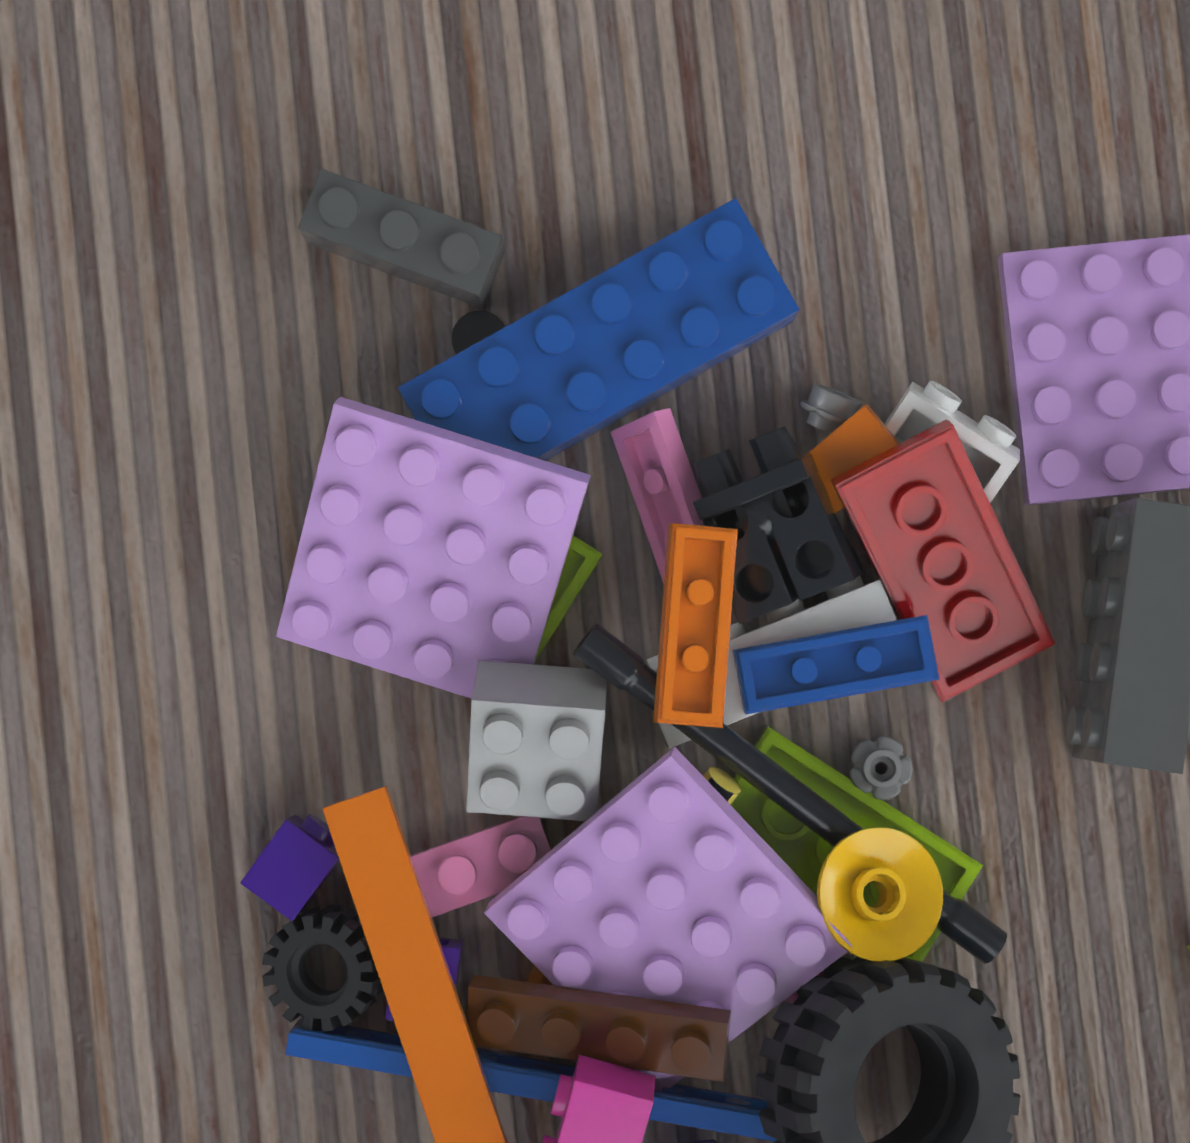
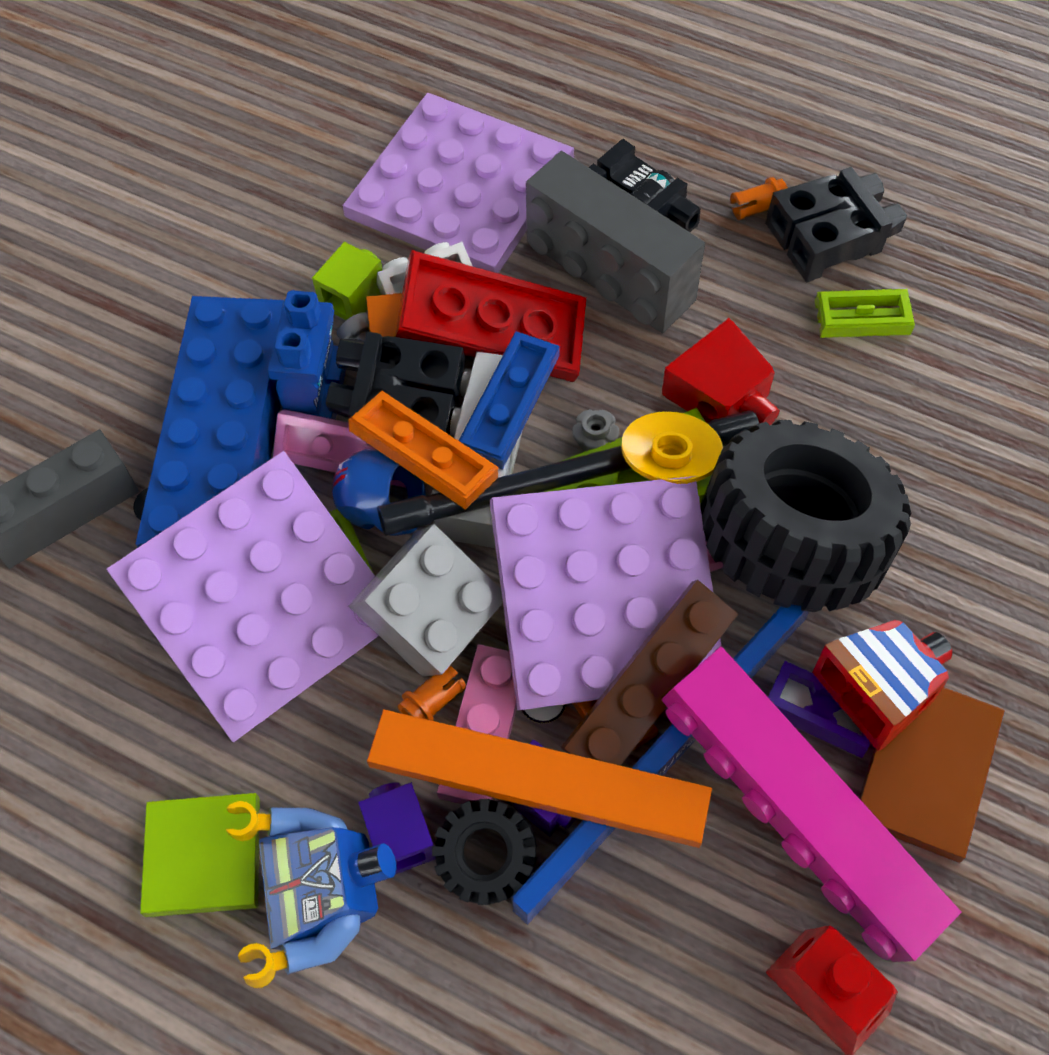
camera: 55 degrees left, 25 degrees down
none -> lime tile [140,793,260,917]
none -> torso [226,801,396,988]
none -> blue hips [268,290,346,420]
none -> lime brick [312,241,382,320]
none -> blue helmet [332,449,426,536]
none -> orange pin [398,666,466,721]
none -> red torso [661,318,780,425]

